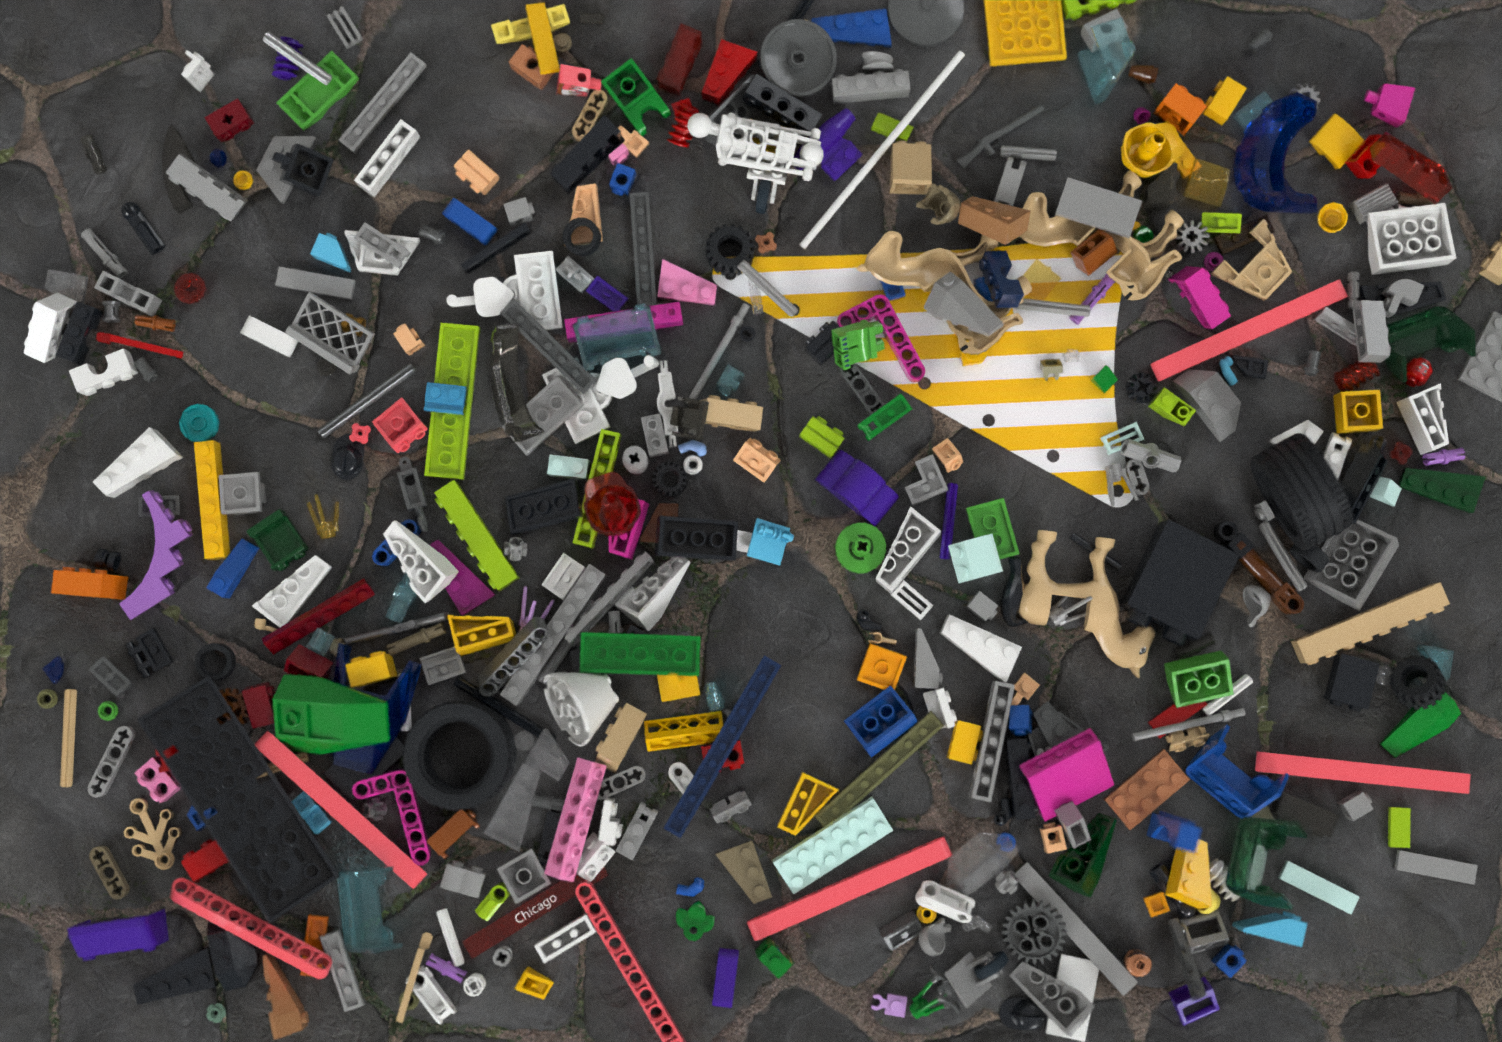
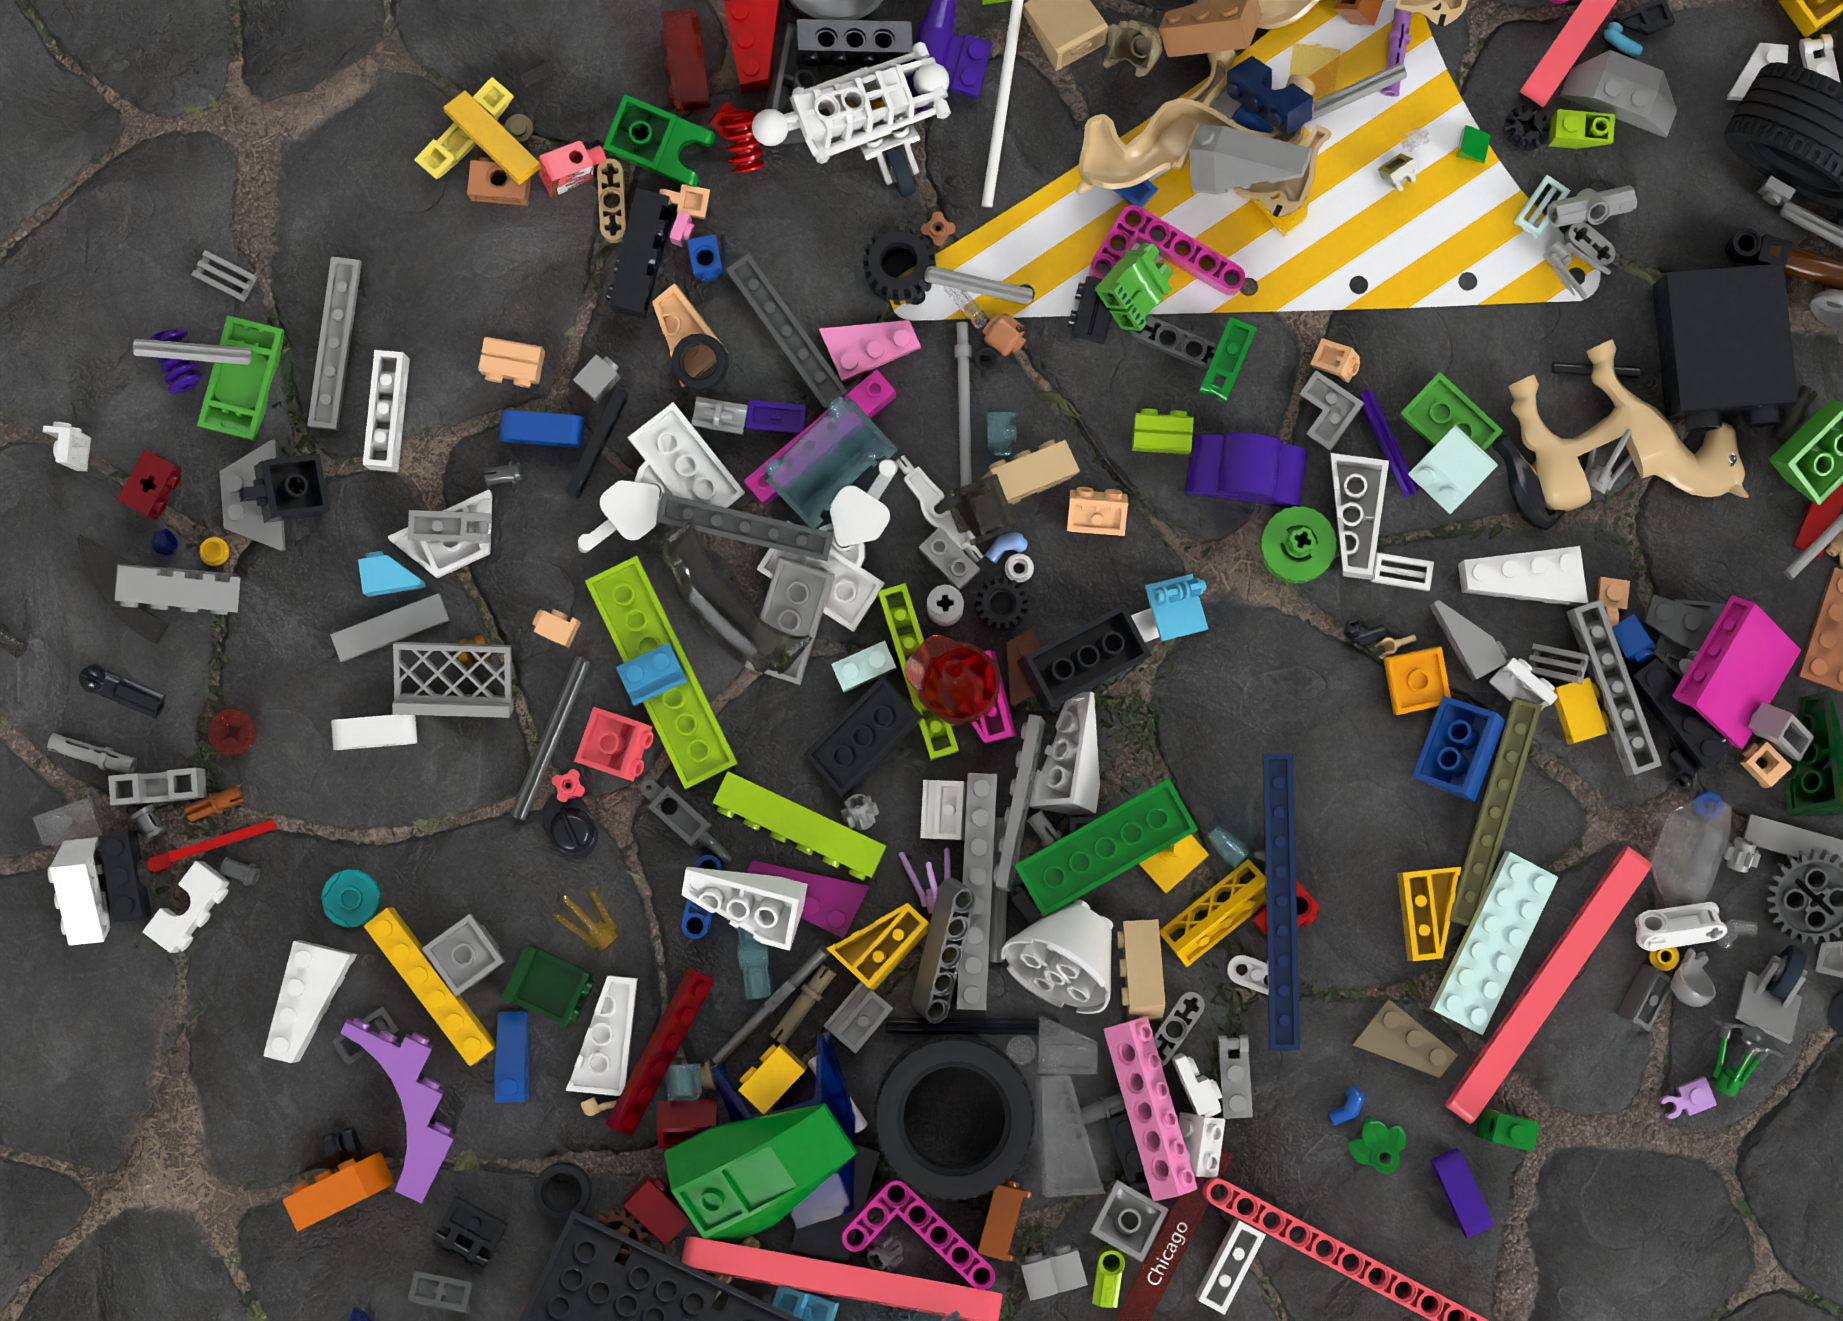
camera: 25 degrees left, 0 degrees up
light grey hinge [710,790,752,823] -> none
light grey brick [966,591,998,621] -> none
none -> nougat head [982,313,1026,356]
none -> light grey tile [1529,643,1590,684]

